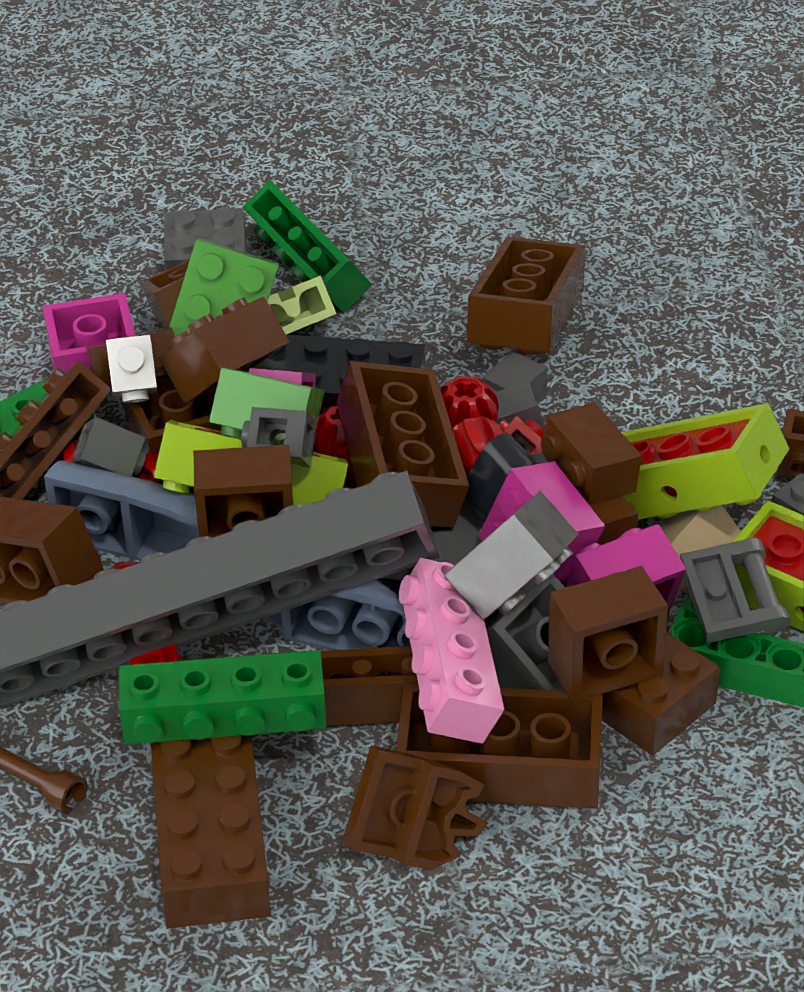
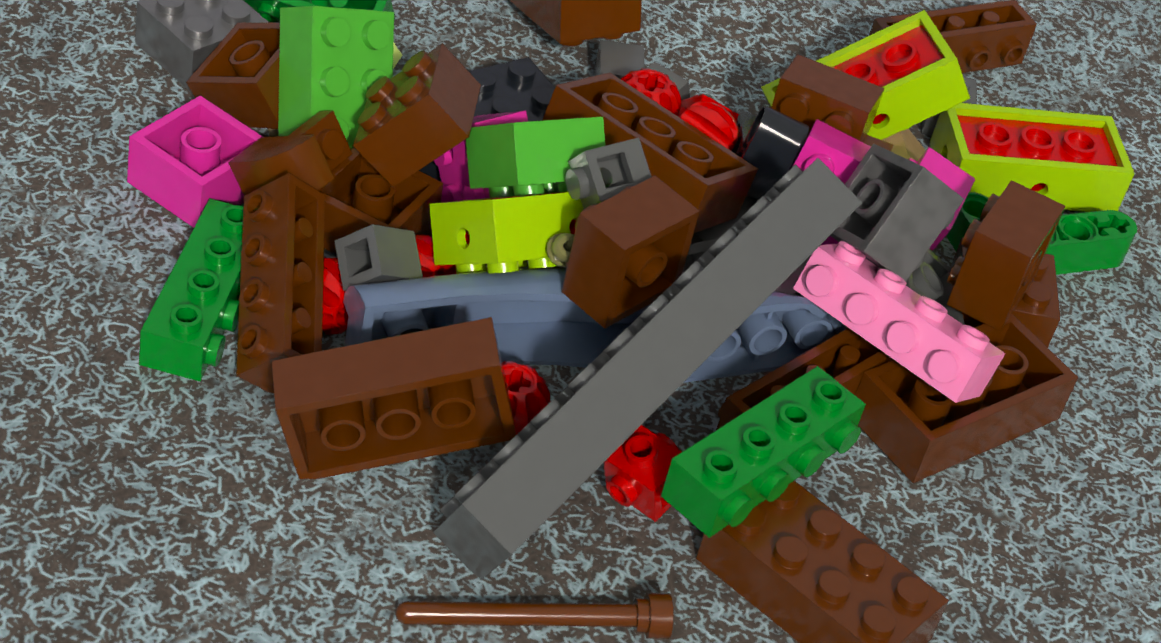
camera: 50 degrees left, 0 degrees up
white bracket [106,335,157,403] -> none
reddish brown plate [342,745,488,870] -> none
dark grey plate [680,538,791,643] -> none

